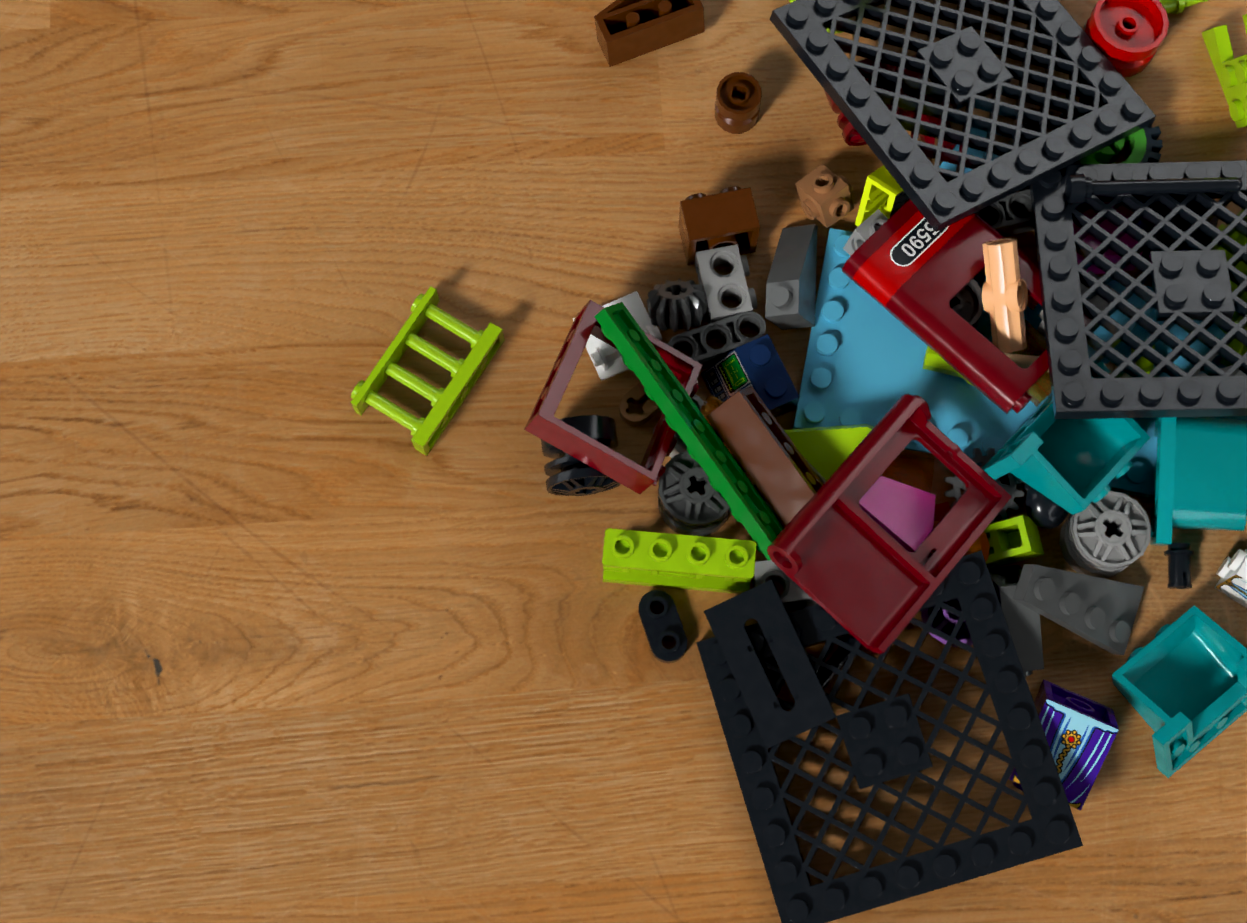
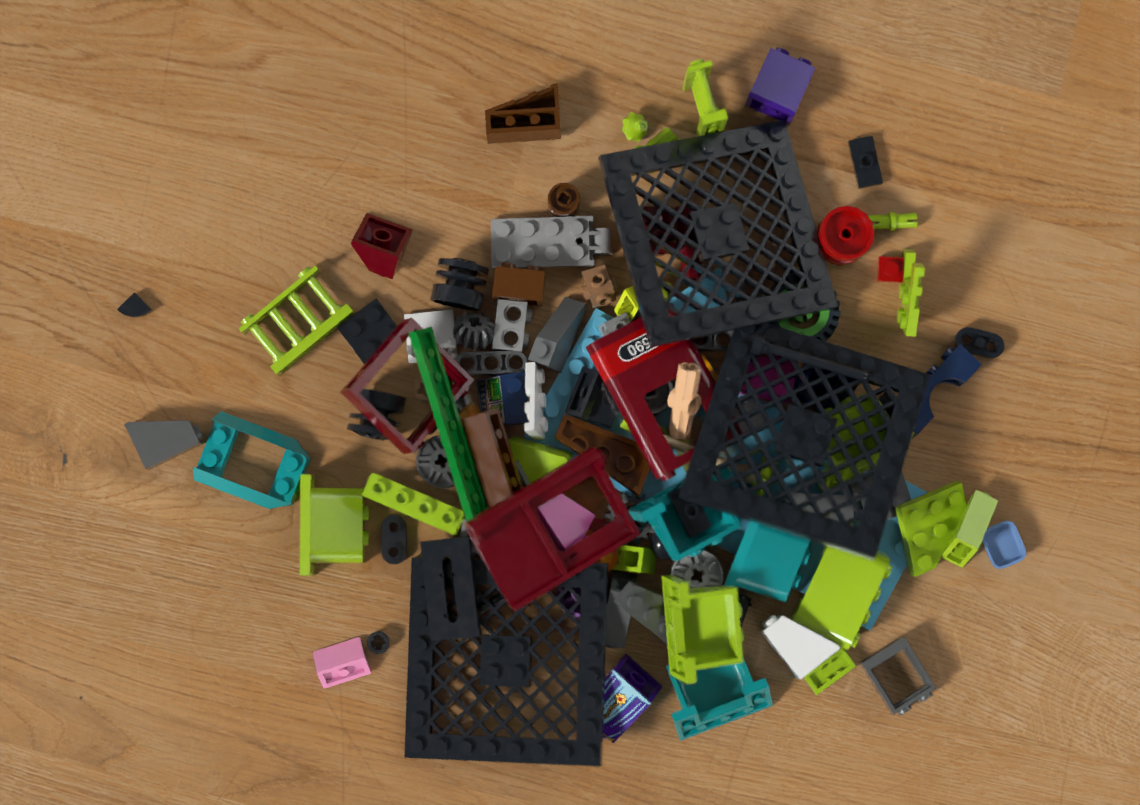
camera: 15 degrees right, 10 degrees up
none -> black tile [117,292,153,317]
none -> dark grey slope [124,420,204,470]
none -> teal wedge [193,411,311,510]
none -> lime windscreen [300,474,369,576]
none -> bright pink panel [313,637,371,689]
none -> black plate [337,298,397,364]
none -> dark red slope [351,213,413,280]
none -> black bush [367,631,390,654]
none -> black wheel [430,258,489,311]
none -> light grey hinge [491,216,613,269]
none -> white wing [524,362,548,440]
none -> reddish brown wing [555,413,650,497]
none -> black plate [565,366,603,421]
none -> black plate [588,381,618,428]
none -> lime windscreen [662,575,744,684]
none -> black plate [666,484,712,538]
none -> red plate [877,256,904,283]

